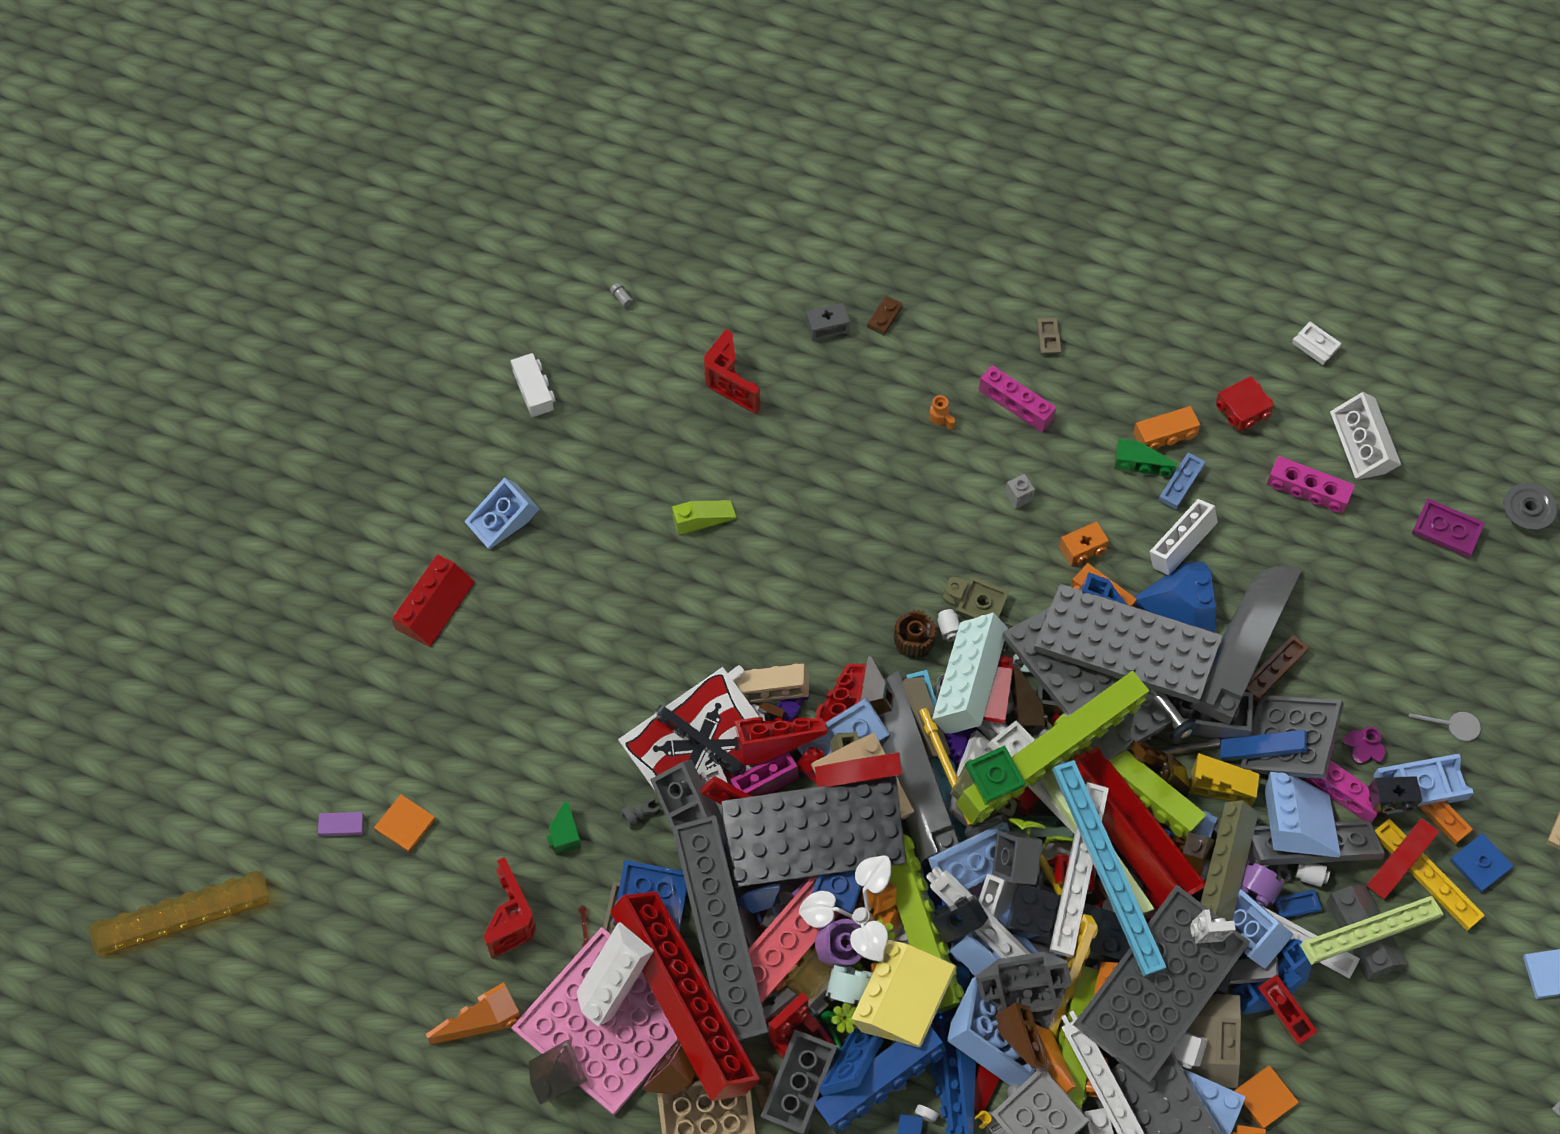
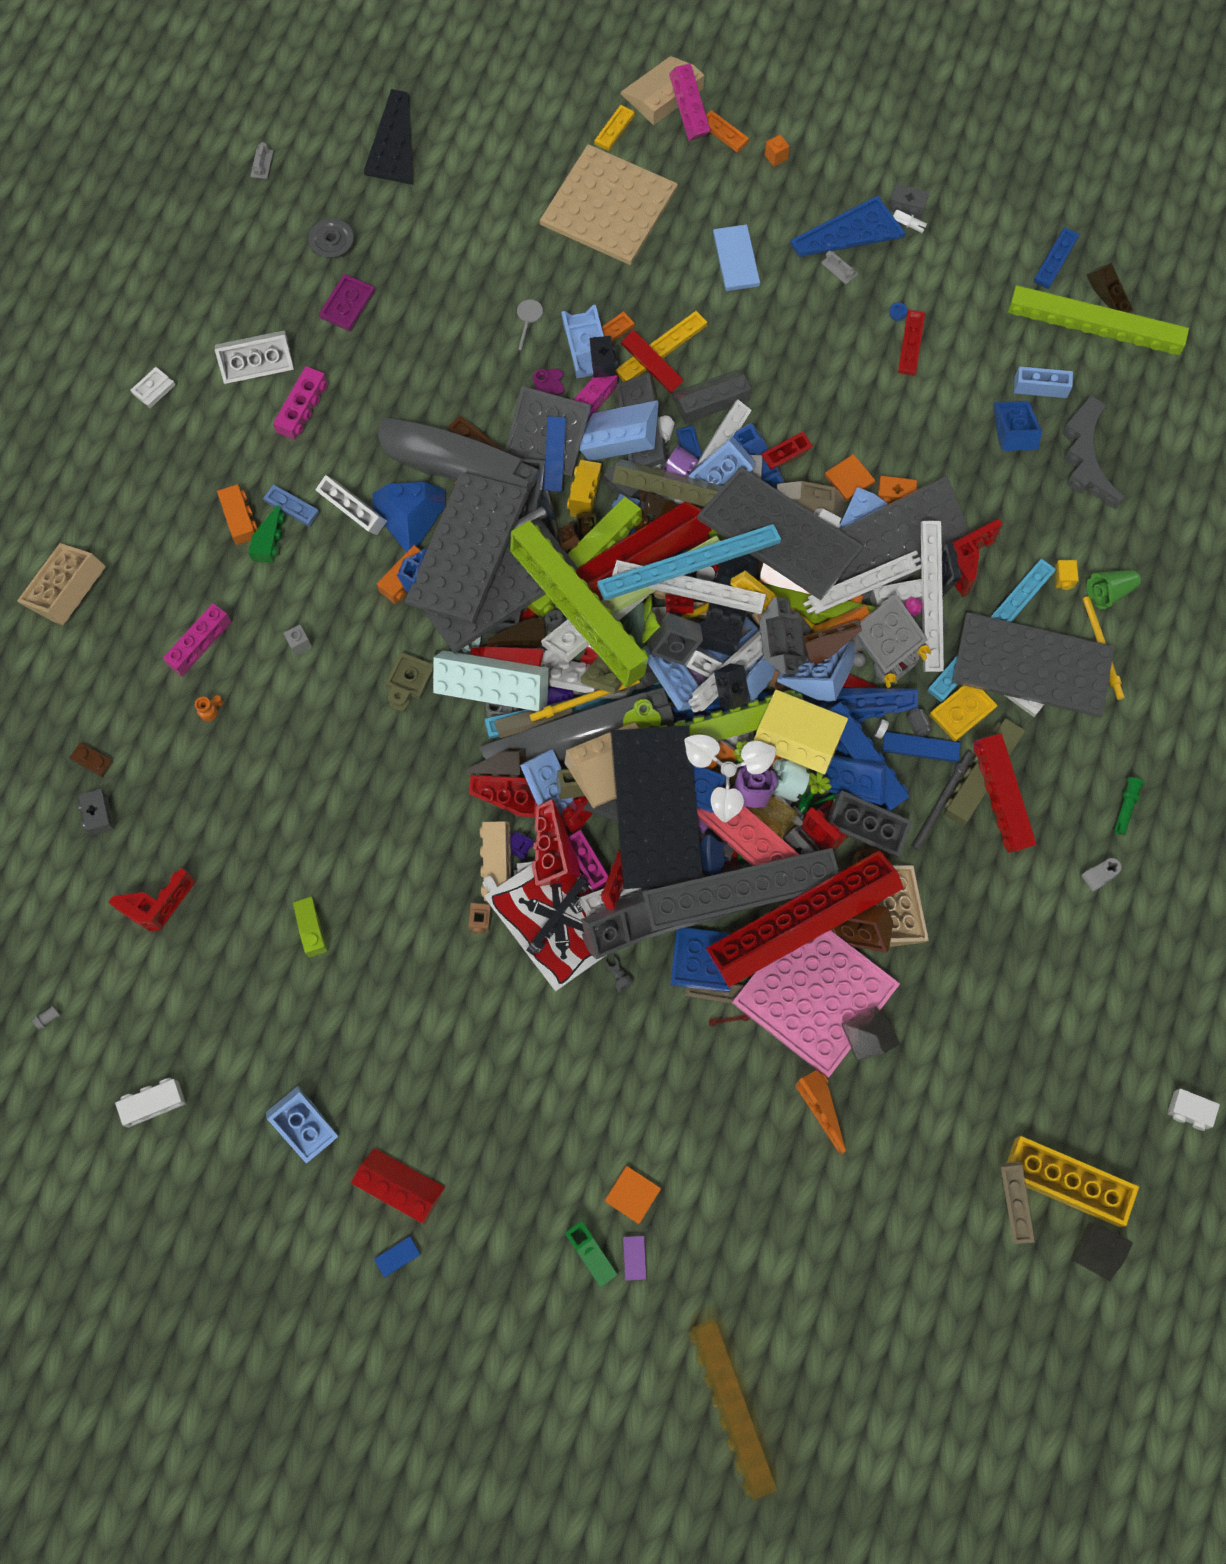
camera: 90 degrees left, 10 degrees up
red bracket [483,857,536,959] -> none
green slope [546,801,581,855] -> none
white slope [576,922,654,1027] -> none
reddish brown tile [758,703,785,718] -> none
red slope [815,752,903,787] -> none
reddish brown brick [894,609,937,658] -> none
white brick [937,609,960,642] -> none
green tile [965,745,1026,804] -> none
dark tan slope [1037,318,1061,354] -> none
orange brick [1059,521,1109,566] -> none
white bracket [1190,909,1236,944] -> none
red brick [1215,376,1274,432] -> none
yellowish green tile [1300,896,1444,965] -> none
blue plate [1450,833,1514,893] -> none
none -> tan slope [17,543,106,625]
none -> blue tile [374,1237,421,1278]
none -> medium nougat window [468,903,492,934]
none -> green slope [565,1221,617,1288]
none -> lime plate [623,699,661,728]

